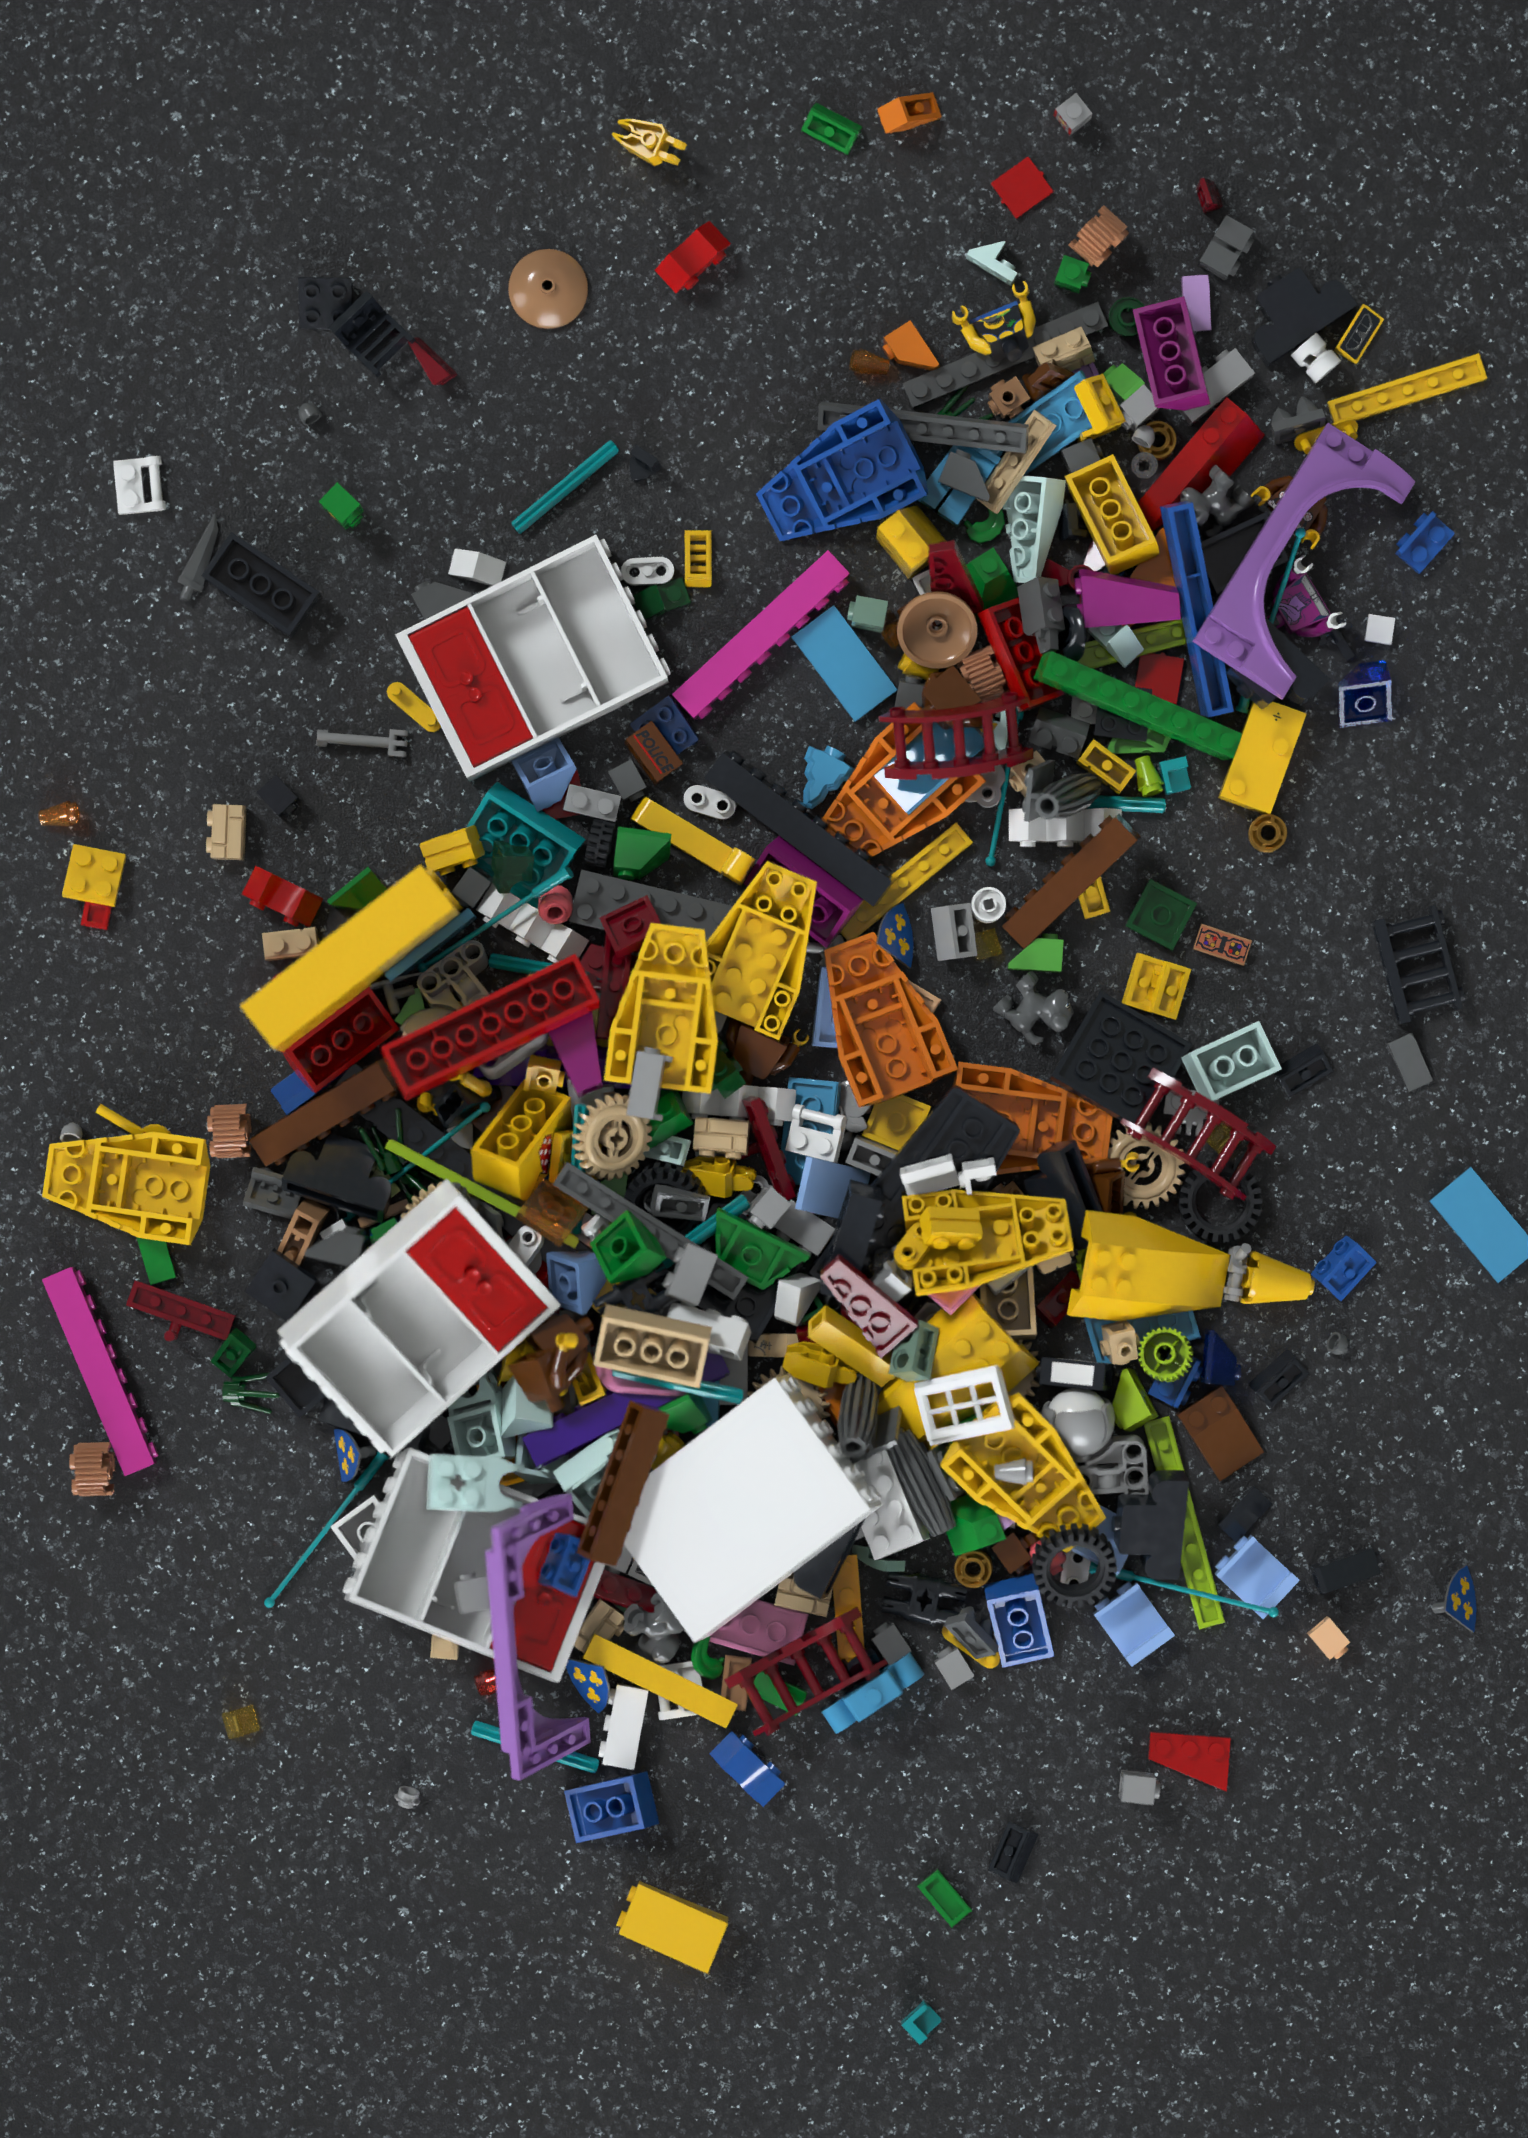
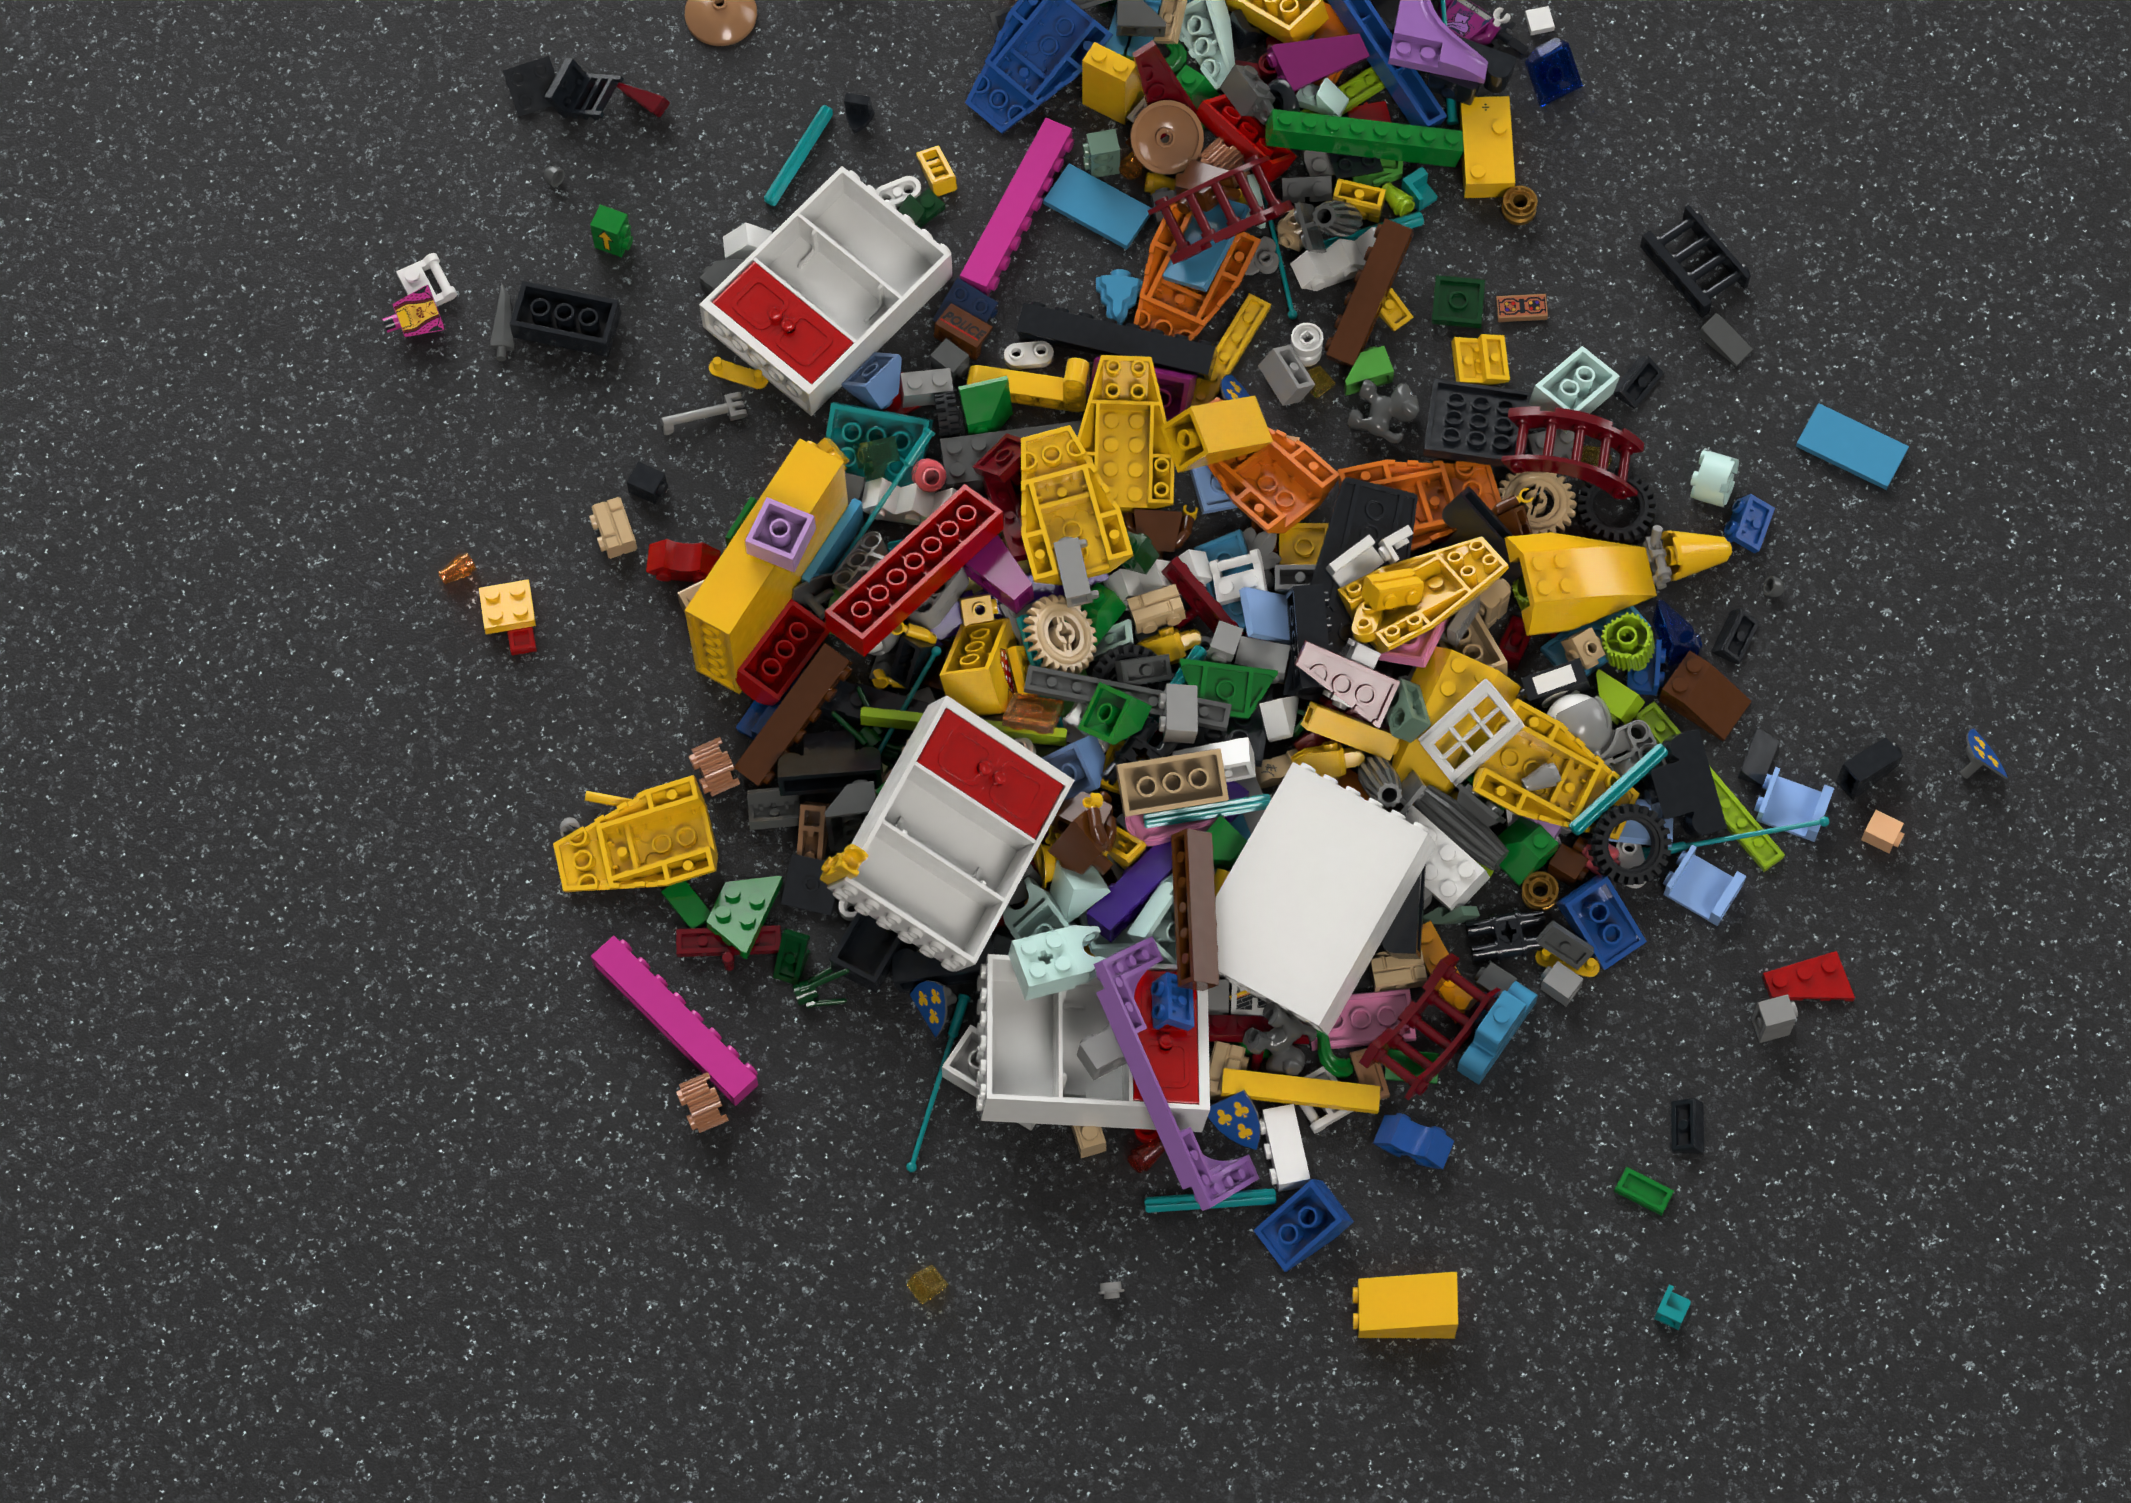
camera: 25 degrees left, 20 degrees down
none -> torso [383,285,445,337]
none -> wing [706,876,783,959]
none -> lavender brick [745,497,816,572]
none -> yellow plate [820,844,869,885]
none -> yellow slope [1160,396,1273,473]
none -> teal axle [1569,744,1668,835]
none -> light aqua brick [1690,450,1739,507]

